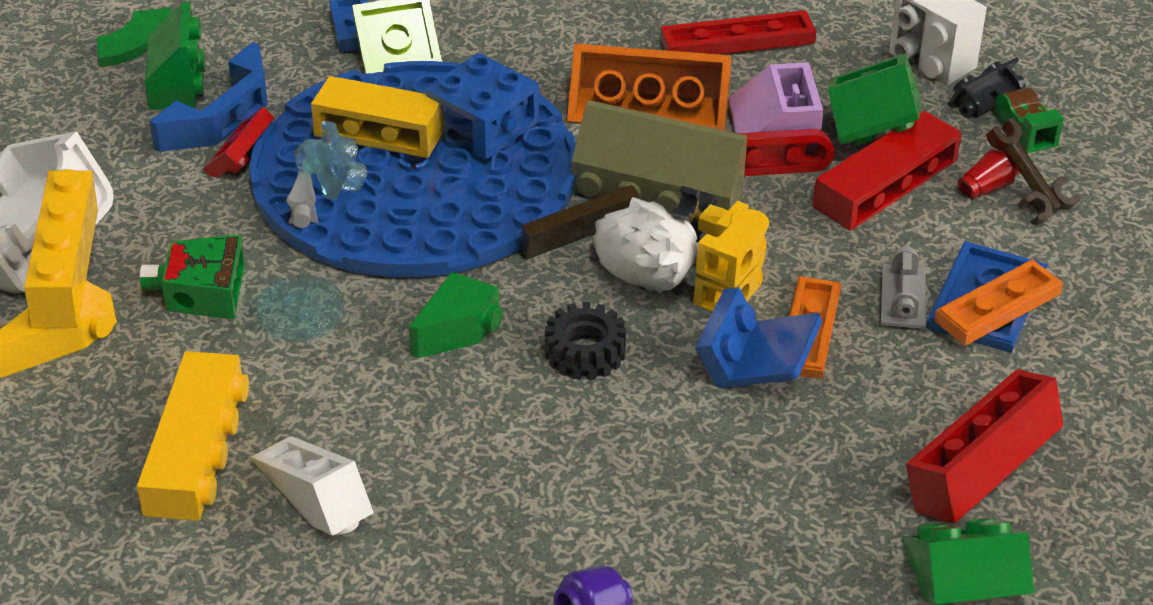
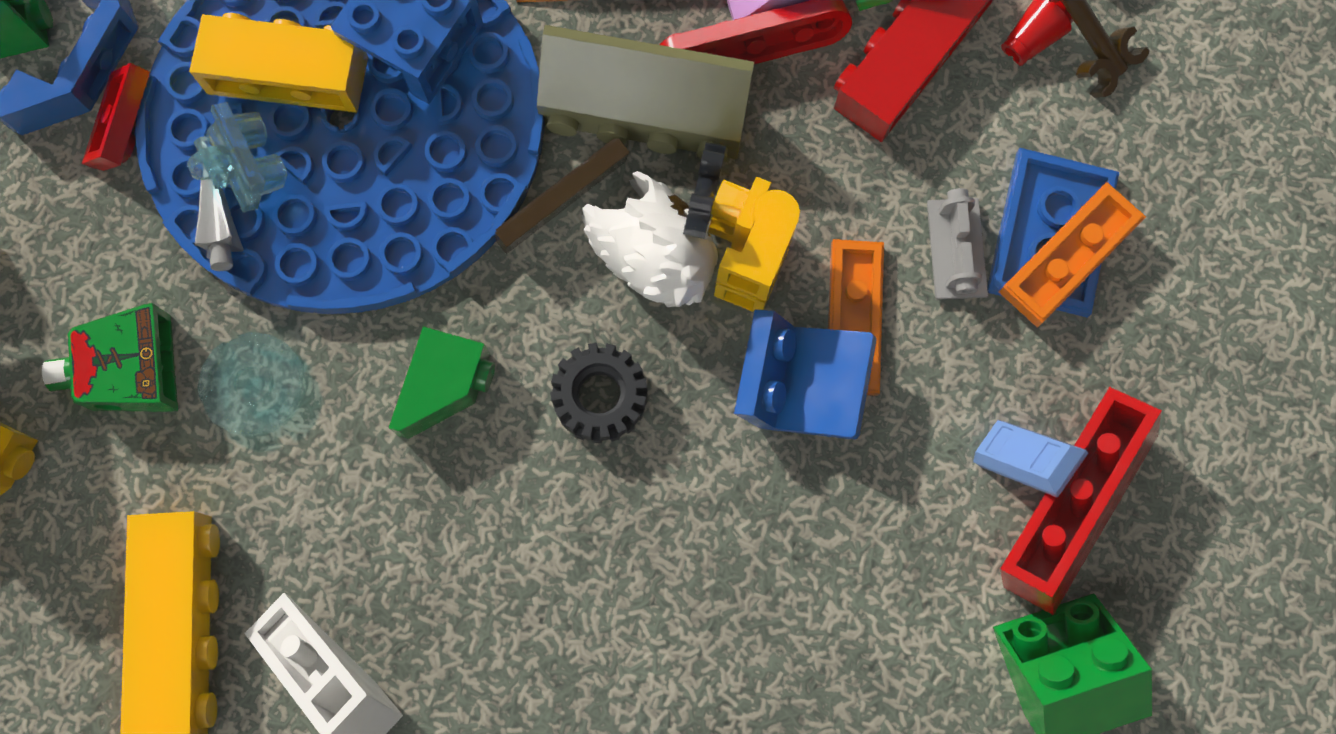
camera: 10 degrees left, 35 degrees up
none -> medium blue tile [973,420,1088,498]

